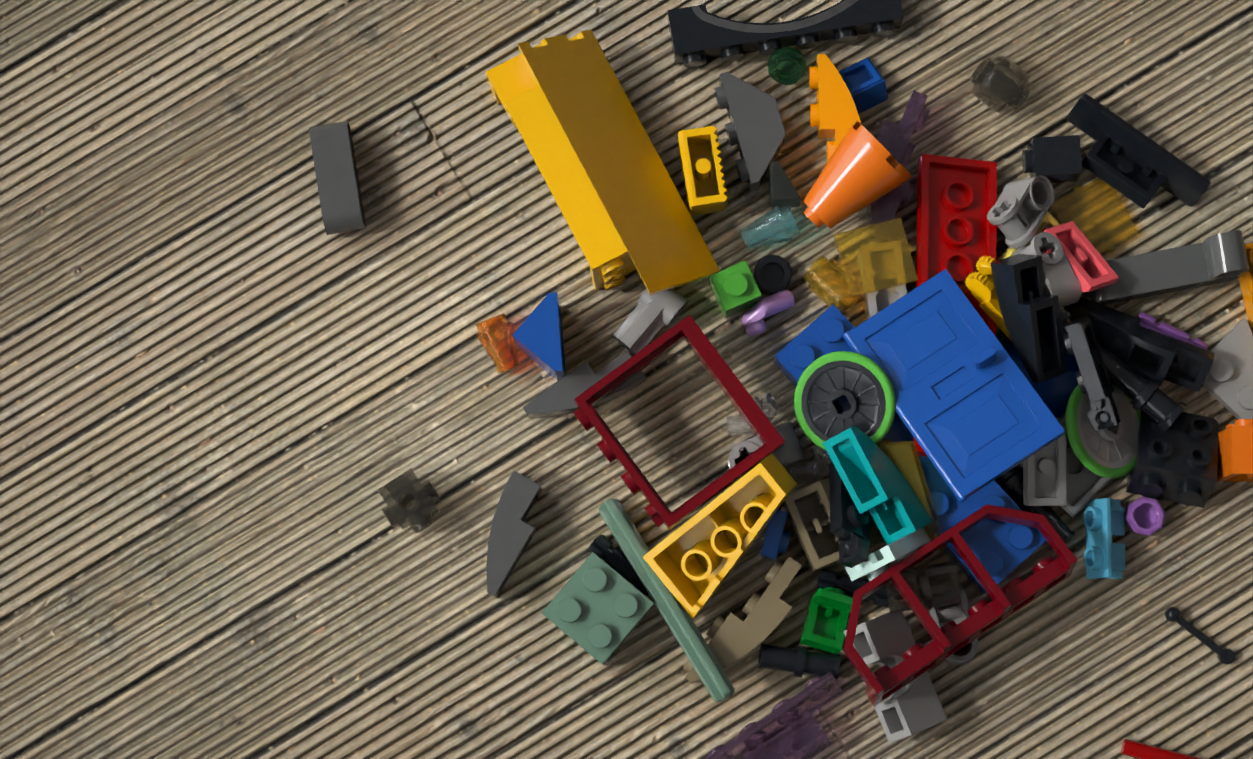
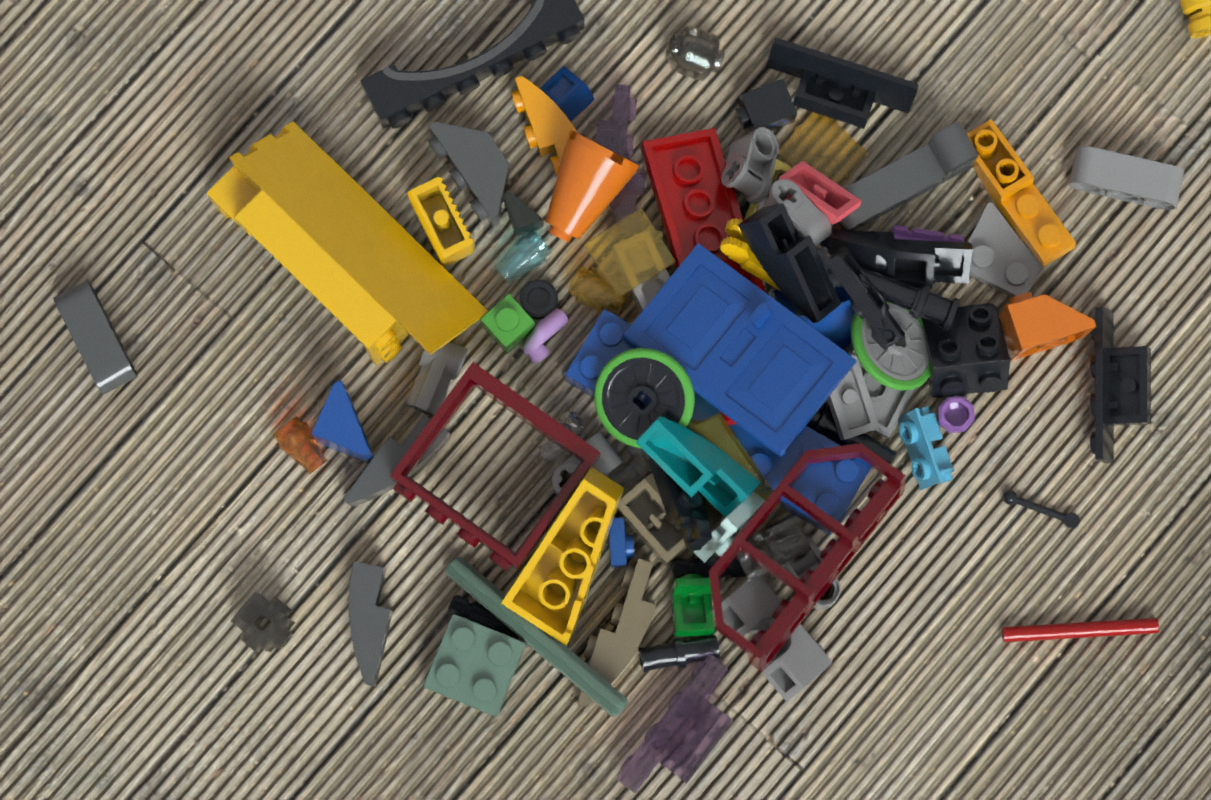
camera: 30 degrees left, 0 degrees up
clear green plate [768,47,806,85] -> none

